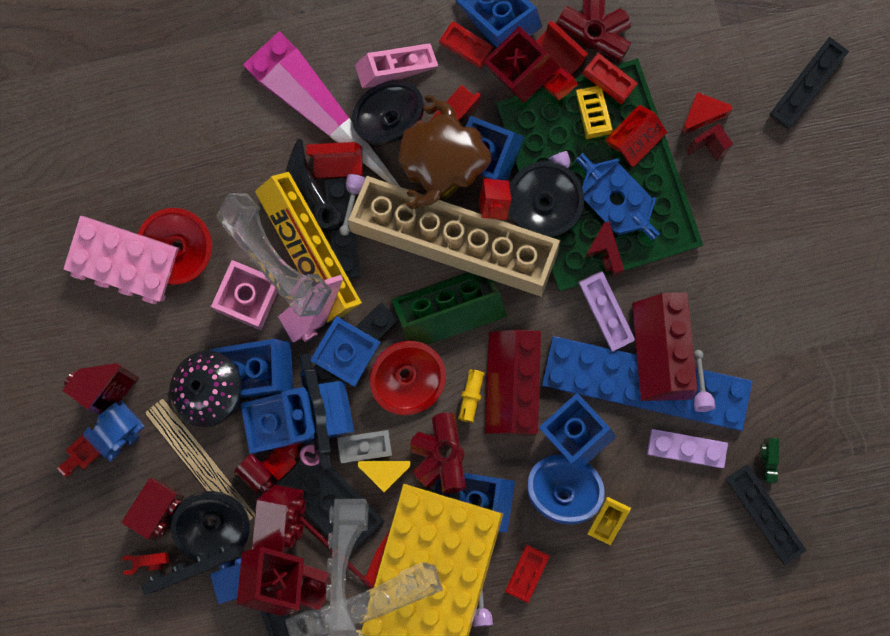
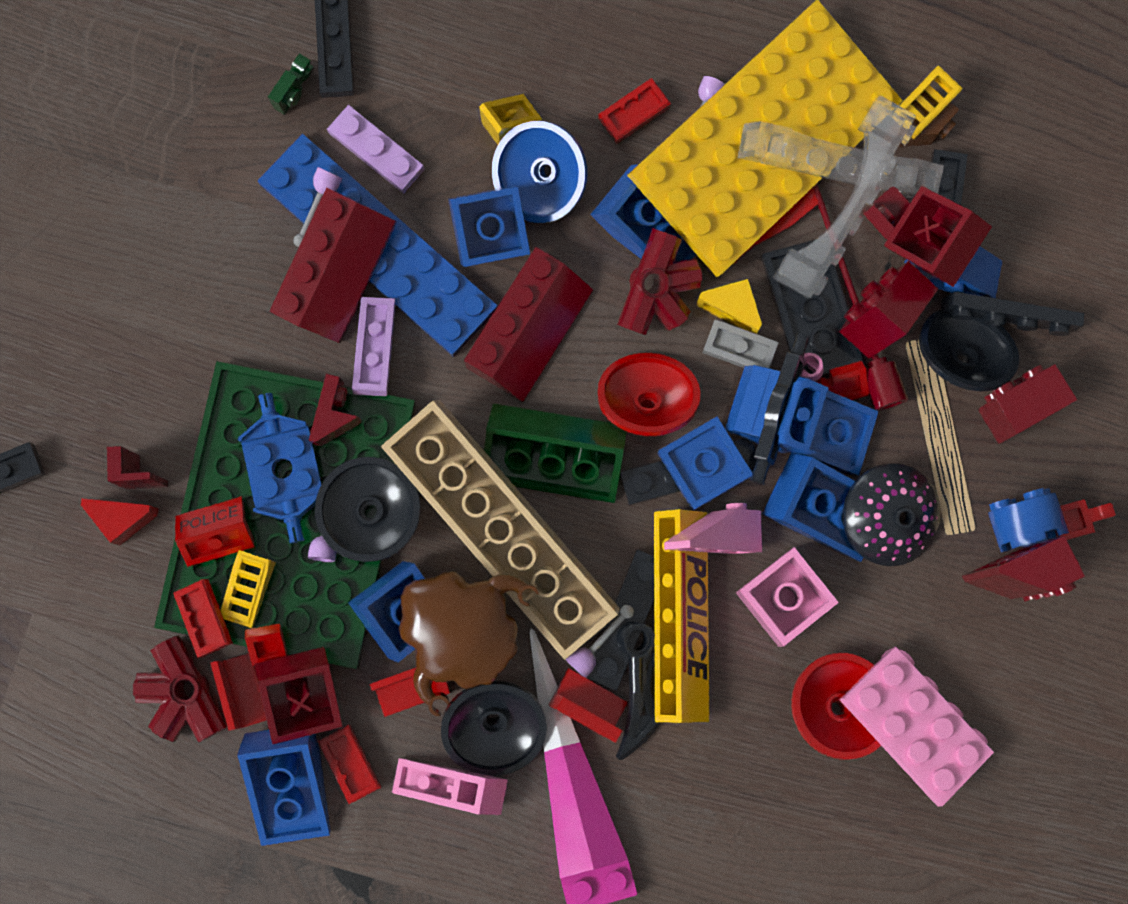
camera: 145 degrees left, 0 degrees up
red plate [122,553,170,575] -> none
clear arch [216,193,332,317] -> none
yellow pin [458,369,485,423] -> none
red brick [479,179,511,220] -> none

